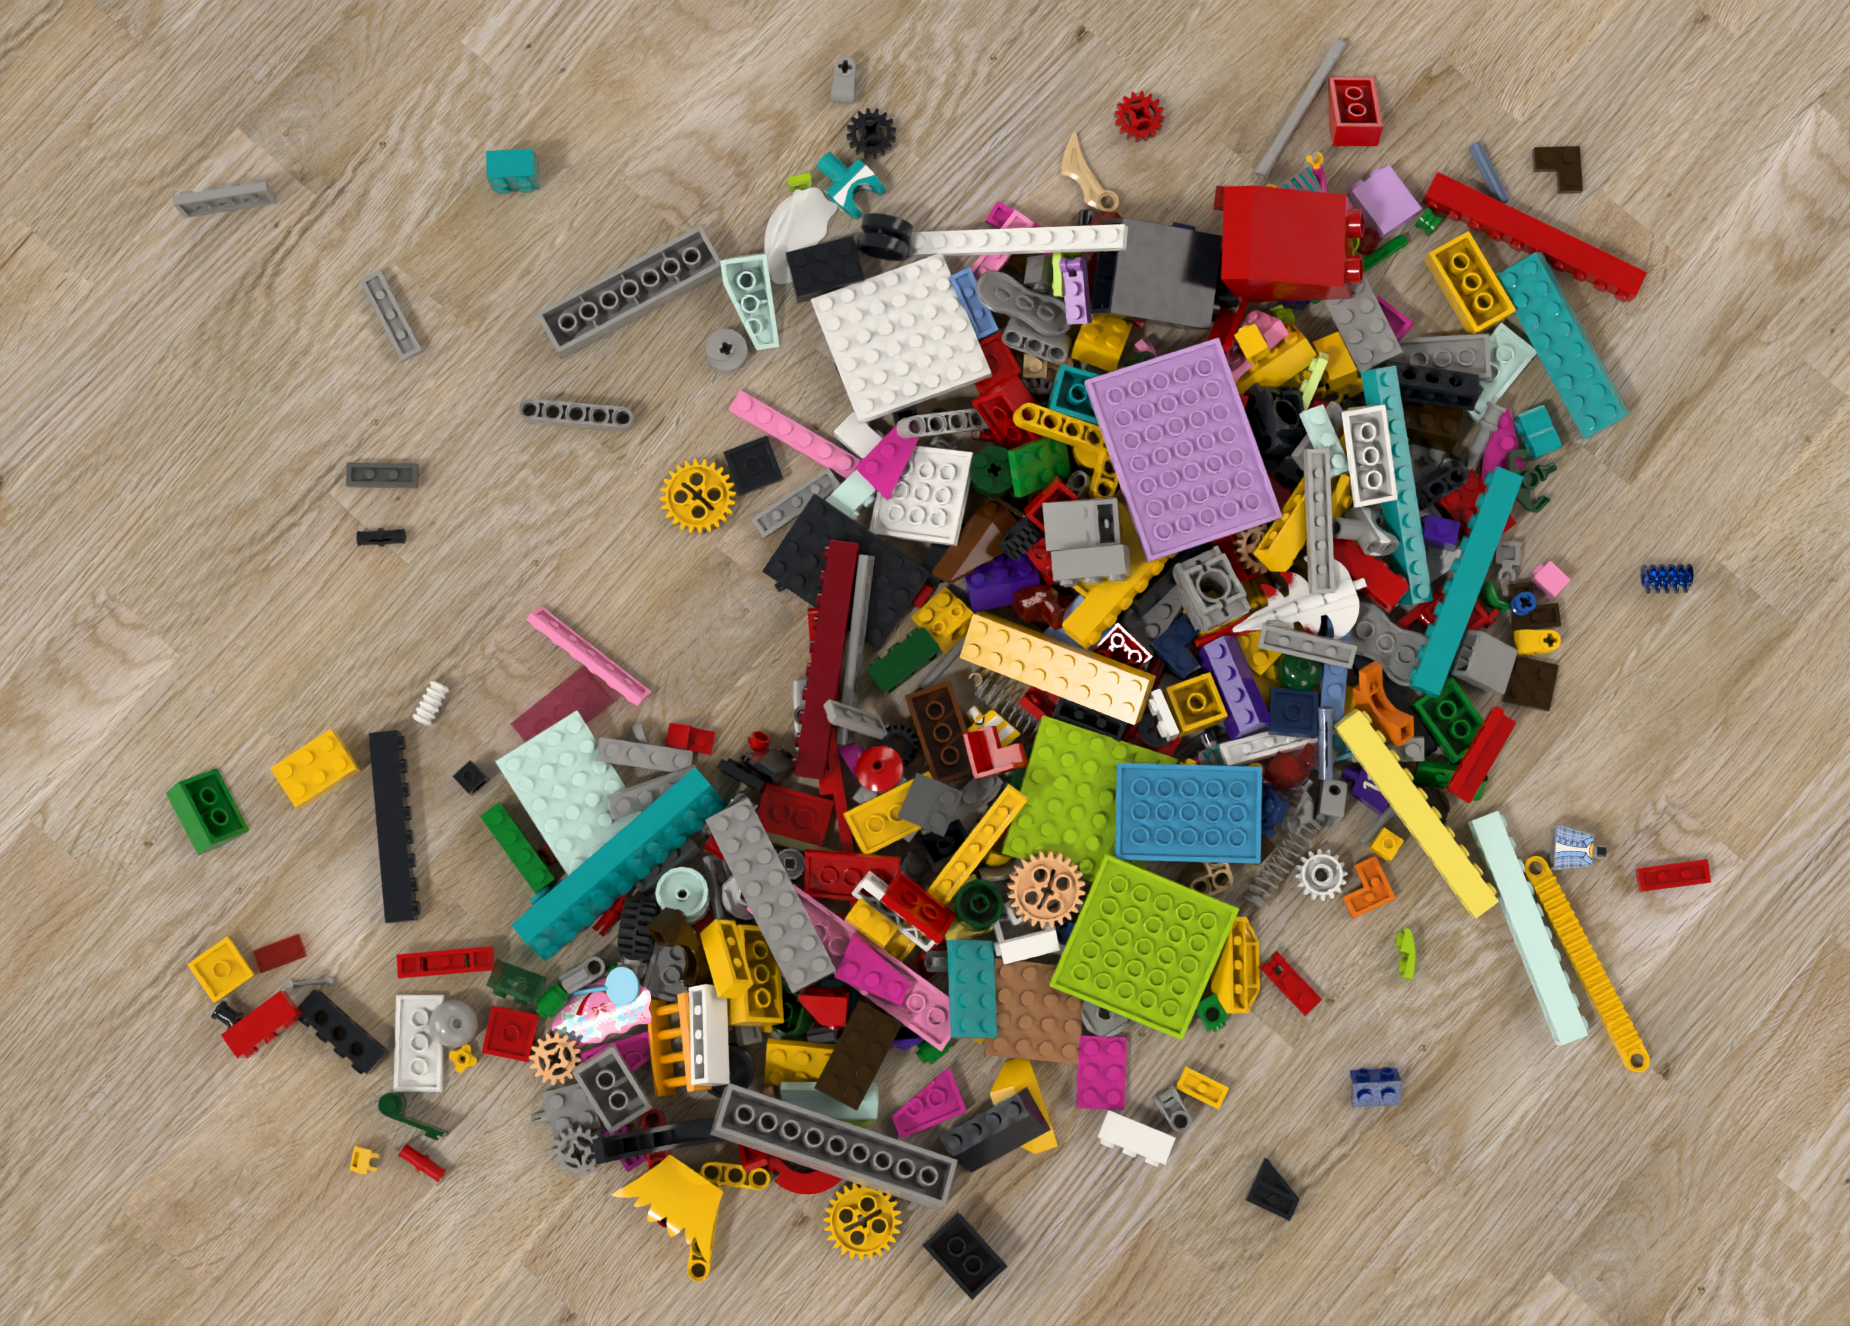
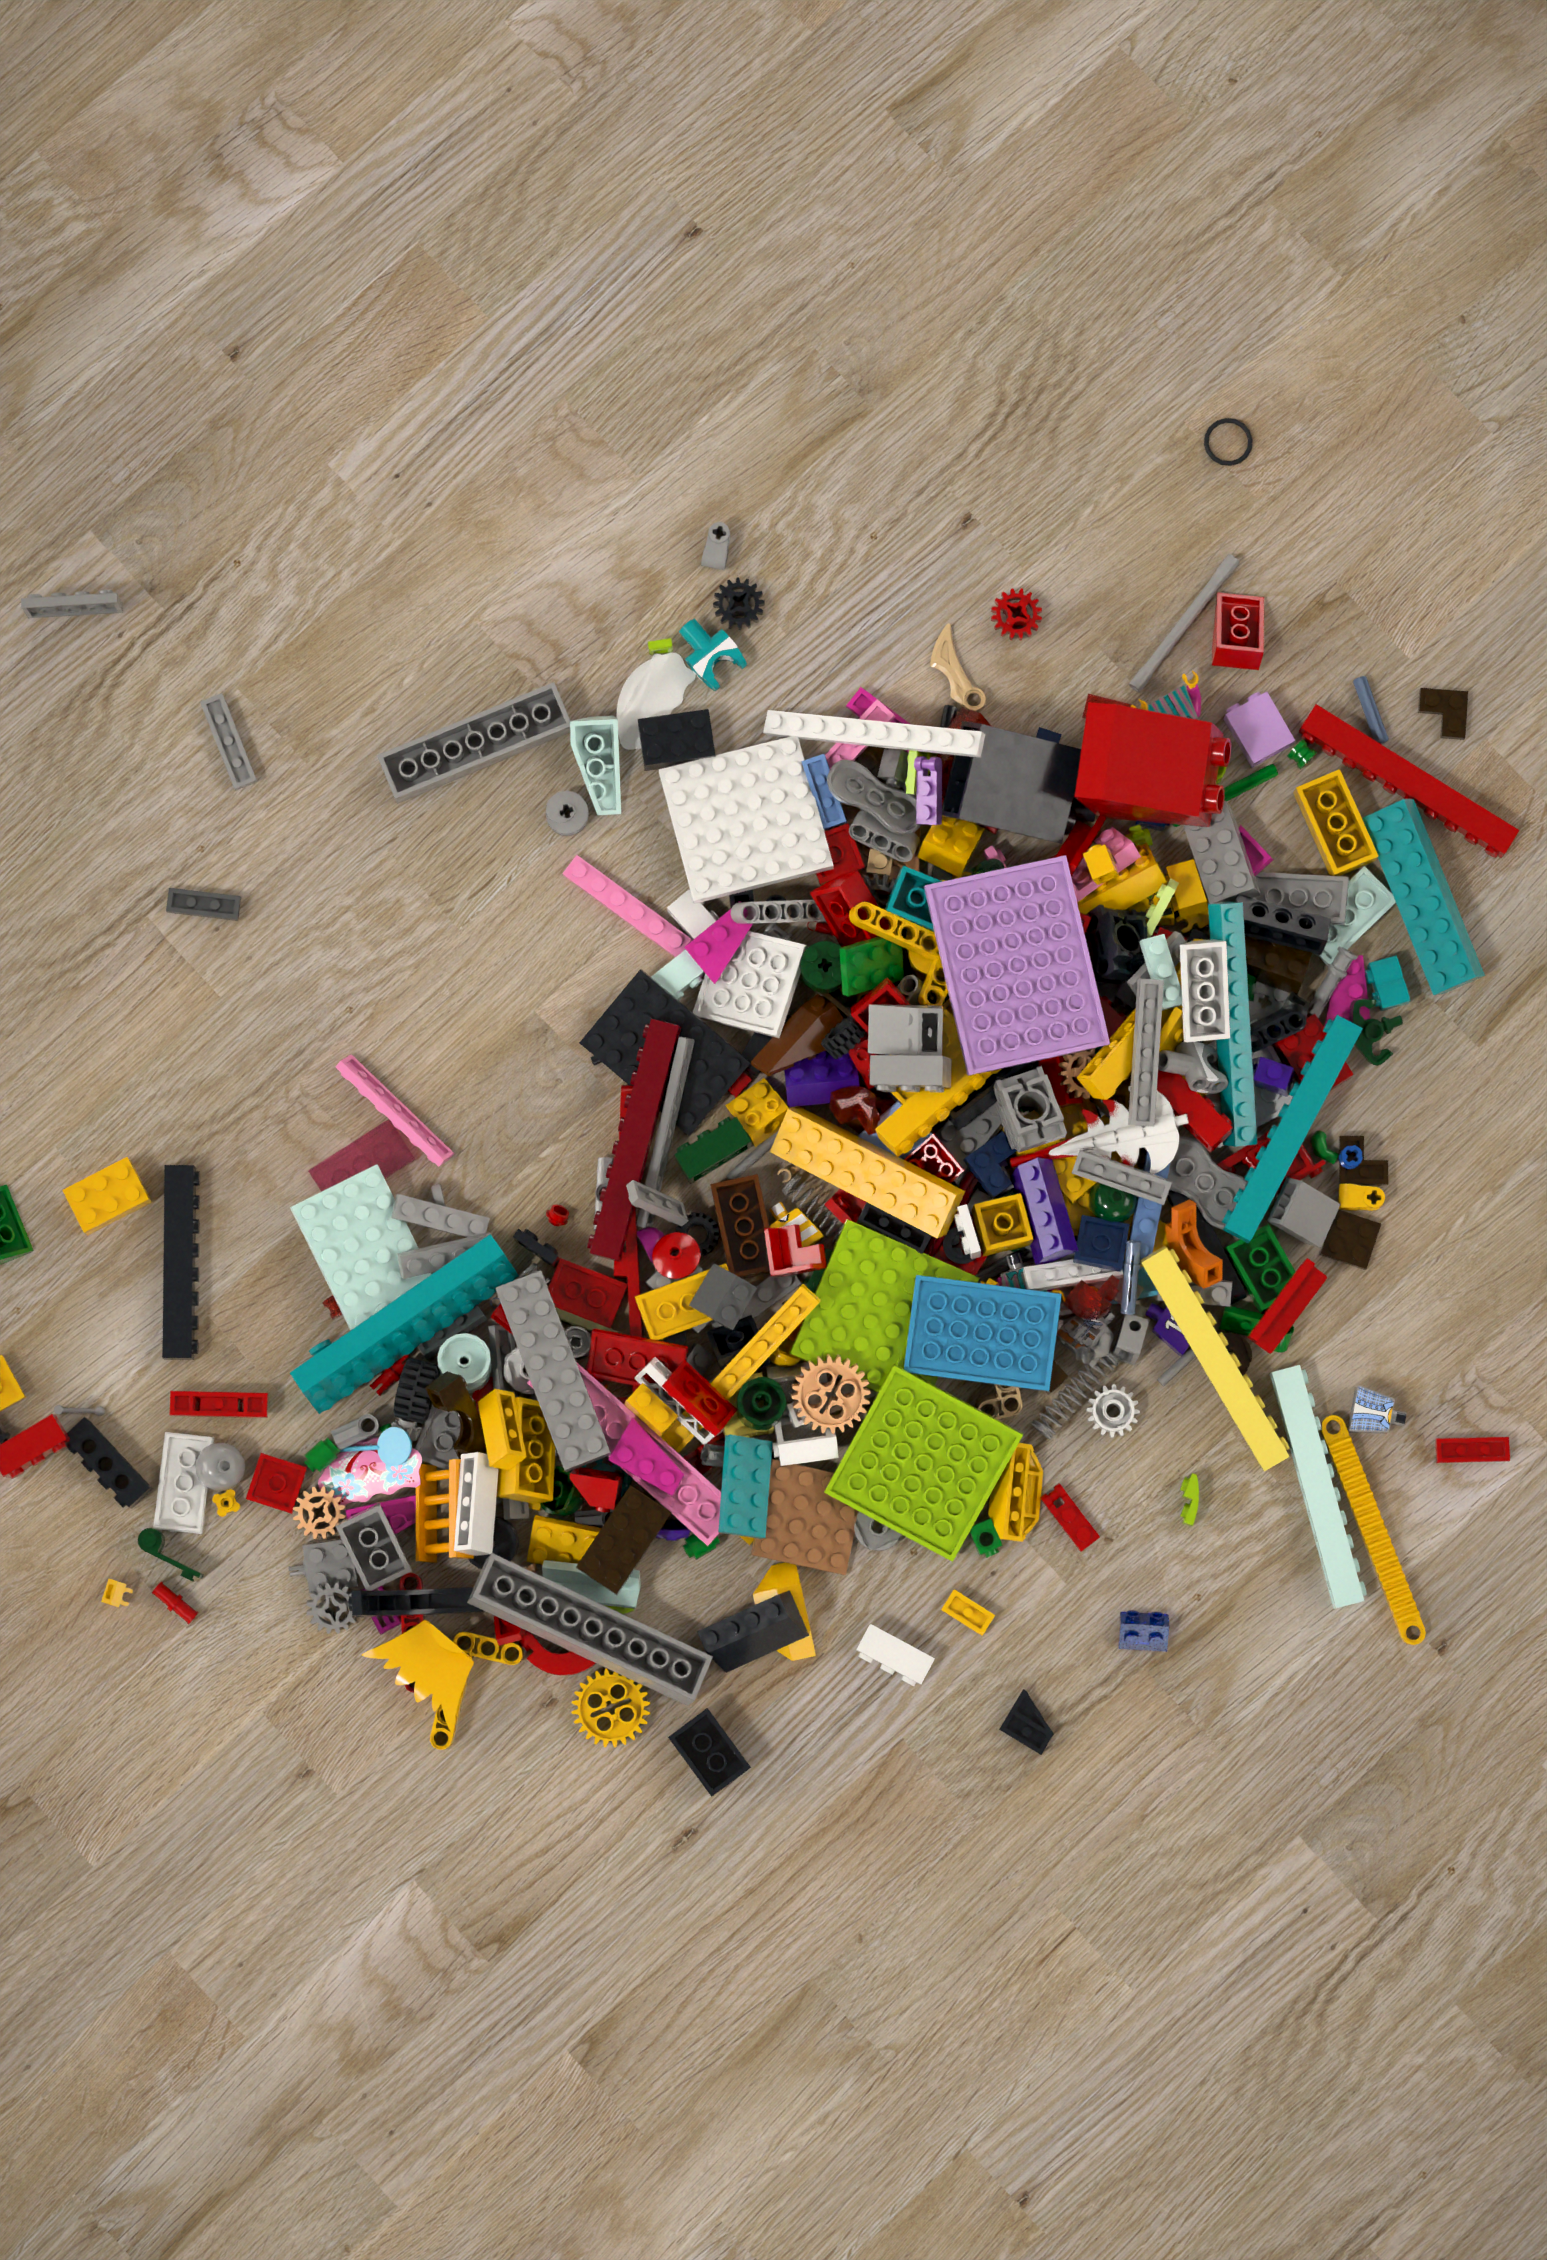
camera: 10 degrees right, 0 degrees up
clear red tile [253,934,308,973] -> none
black pin [356,528,406,547] -> none
white piece [412,681,449,726] -> none
black brick [452,760,490,796] -> none
green brick [480,802,558,893] -> none
teal brick [486,148,540,194] -> none
clear green brick [486,959,547,1006] -> none
light grey beam [518,399,635,432] -> none
yellow gear [660,459,736,535] -> none
red slope [665,723,716,756] -> none
black plate [723,436,784,496] -> none
black wedge [739,748,793,786] -> none
light grey plate [751,467,840,539] -> none
black wheel [857,213,913,261] -> none
dark pink wing [891,1067,967,1139] -> none
blue wheel [1055,921,1074,946] -> none
dark pink plate [1076,1036,1127,1110] -> none
light grey piece [1152,1085,1192,1132] -> none
dark blue plate [1261,782,1290,838] -> none
orange plate [1342,855,1396,919] -> none
clear red wheel [1356,228,1380,255] -> none
yellow brick [1367,827,1404,862] -> none
light grey plate [1494,541,1520,583] -> none
bright pink brick [1529,561,1570,600] -> none
clear blue piece [1640,564,1694,594] -> none

